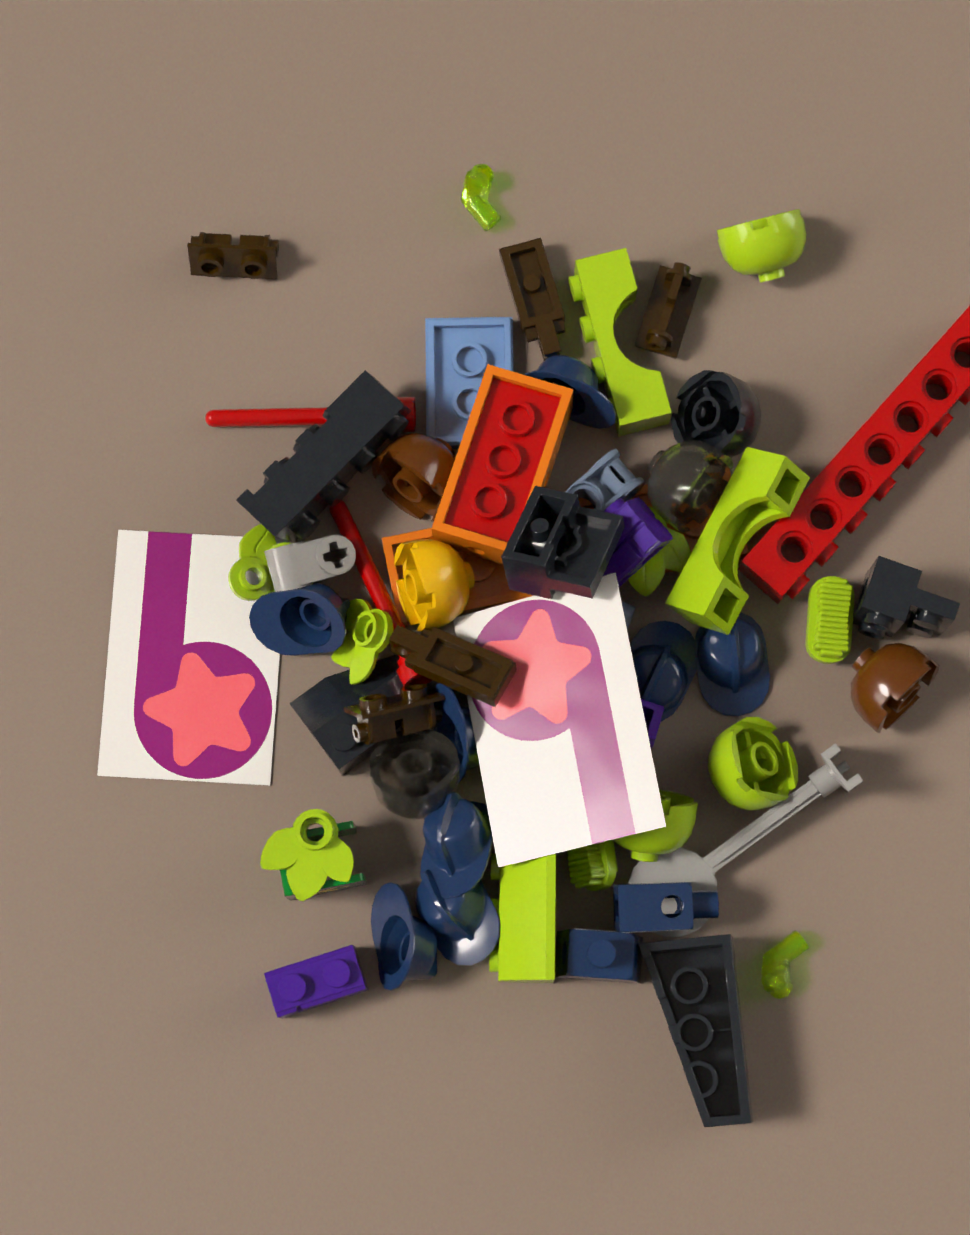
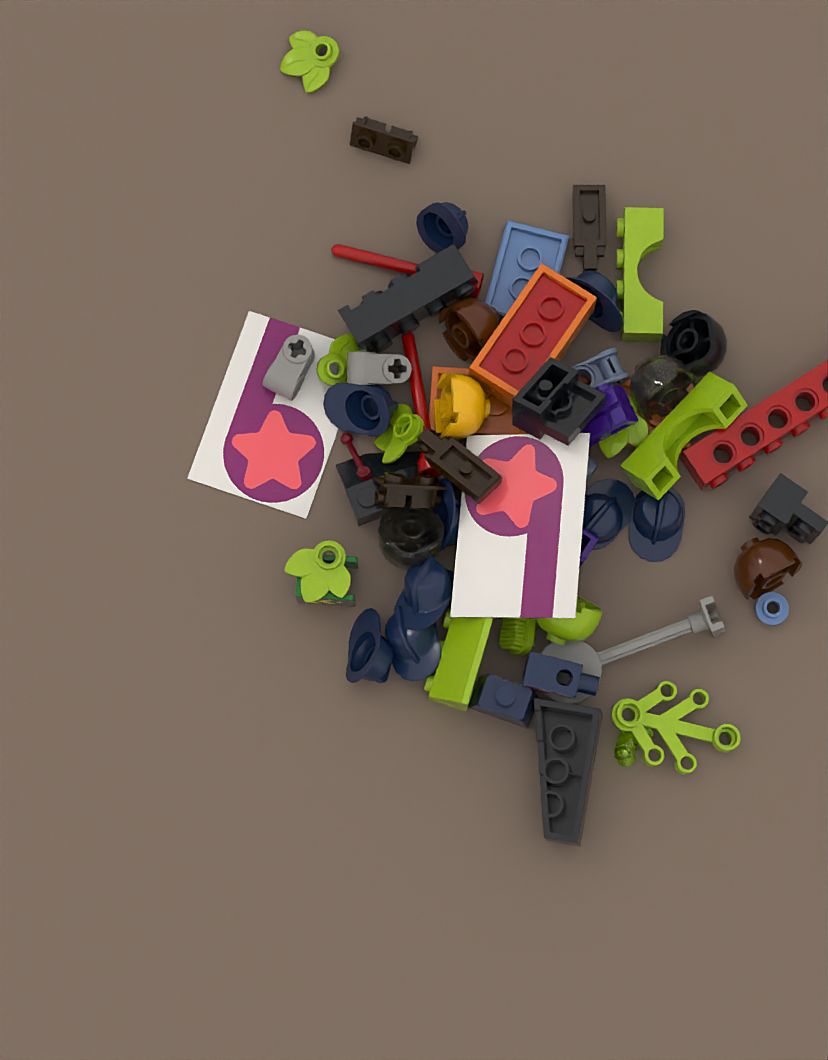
camera: 15 degrees right, 0 degrees up
dark purple brick [264,945,369,1019] -> none
clear neon green arm [461,163,501,231] -> none
dark brown hinge [635,262,702,359] -> none
lime cylinder [708,717,798,810] -> none
lime cylinder [717,209,806,282] -> none
lime piece [805,576,855,664] -> none
none -> light grey piece [262,334,315,401]
none -> lime plate [280,30,340,93]
none -> dark red hinge [340,433,371,481]
none -> dark blue piece [416,202,469,253]
none -> lime plant [611,681,741,775]
none -> medium blue plate [755,592,789,626]

